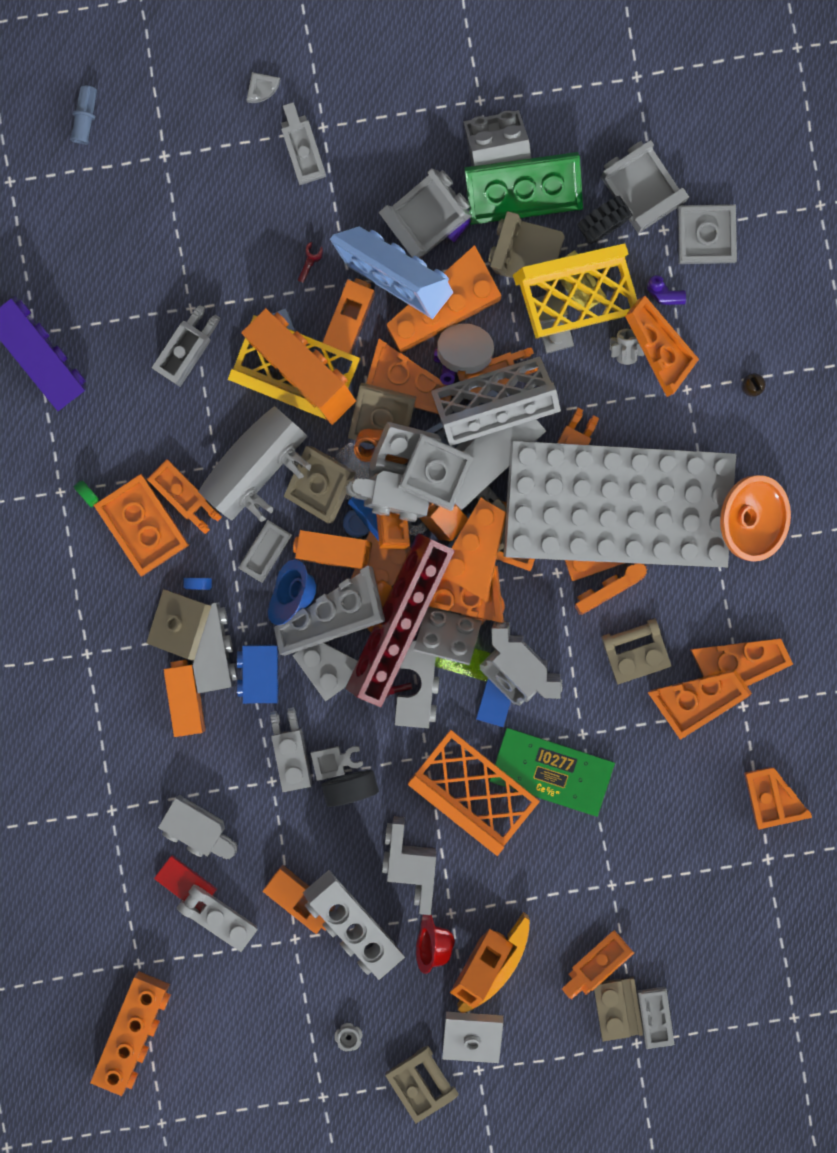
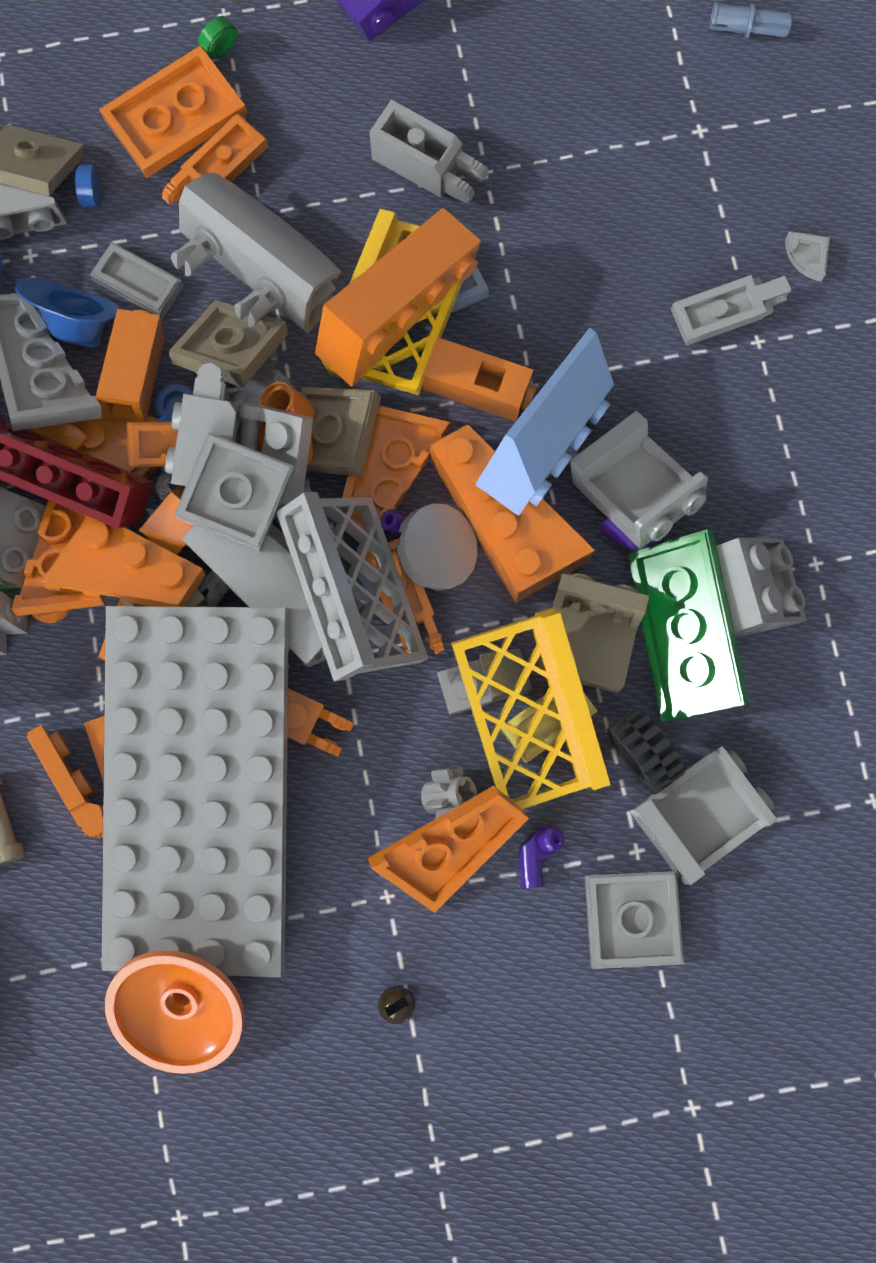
camera: 90 degrees right, 10 degrees down
dark red hand [298,242,323,283] -> none

